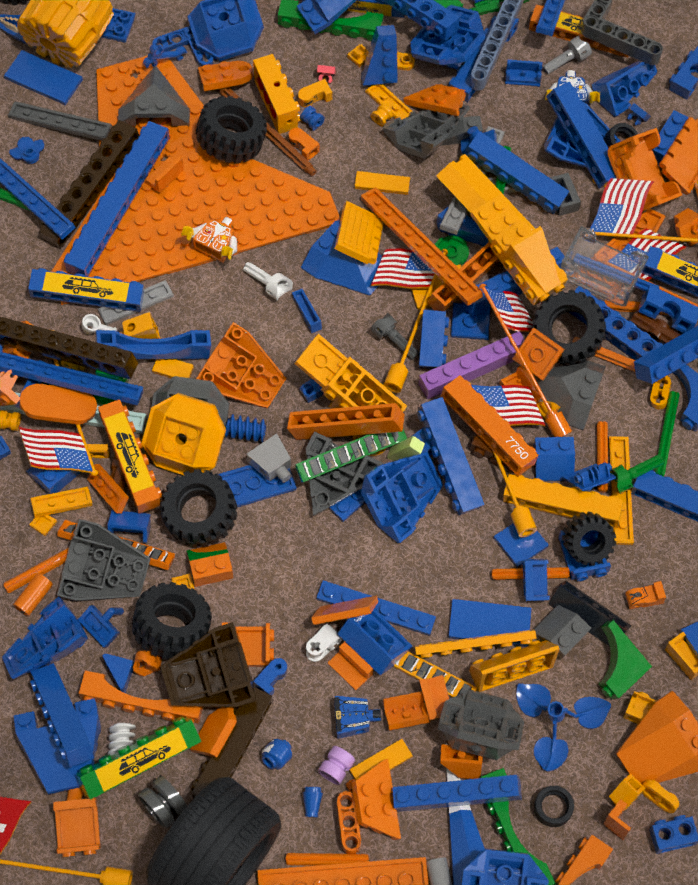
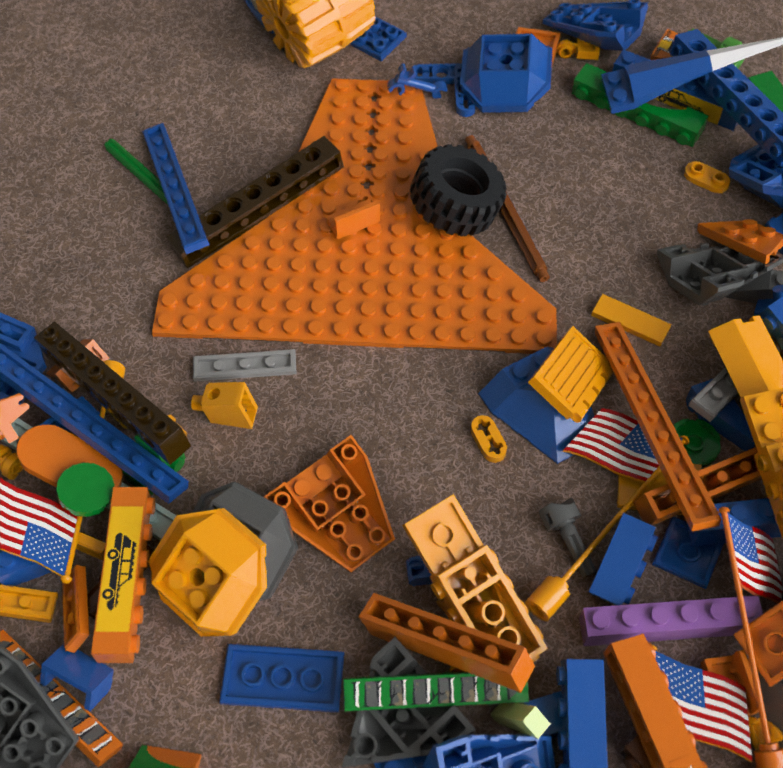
camera: 25 degrees right, 5 degrees down
blue tile [4,50,83,105] -> none
dark grey tile [8,101,112,141] -> none
blue plate [9,137,44,164] -> none
brick [28,268,144,312] -> none
blue brick [64,121,169,277] -> none
white bar [81,314,117,335] -> none
blue arch [95,330,211,359] -> none
dark grey wedge [118,65,190,126] -> none
light orange tile [152,359,194,378] -> none
black tyre [160,469,237,548] -> none
torso [181,217,237,263] -> none
orange plate [198,61,253,91] -> none
blue piece [225,414,266,443] -> none
white piece [243,262,293,301] -> none
light grey torso [247,434,292,483] -> none
light orange brick [253,54,300,134] -> none
orange leg [289,128,320,161] -> none
blue piece [292,289,322,333] -> none
light orange leg [298,79,333,108] -> none
blue wheel [300,106,325,130] -> none
coral tile [317,65,336,83] -> none
light orange tile [347,44,369,68] -> none
blue wedge [361,25,398,85] -> none
light orange tile [366,84,413,119] -> none
light orange wheel [370,104,393,127] -> none
none -> green tile [56,463,115,517]
none -> light orange beam [471,415,507,463]

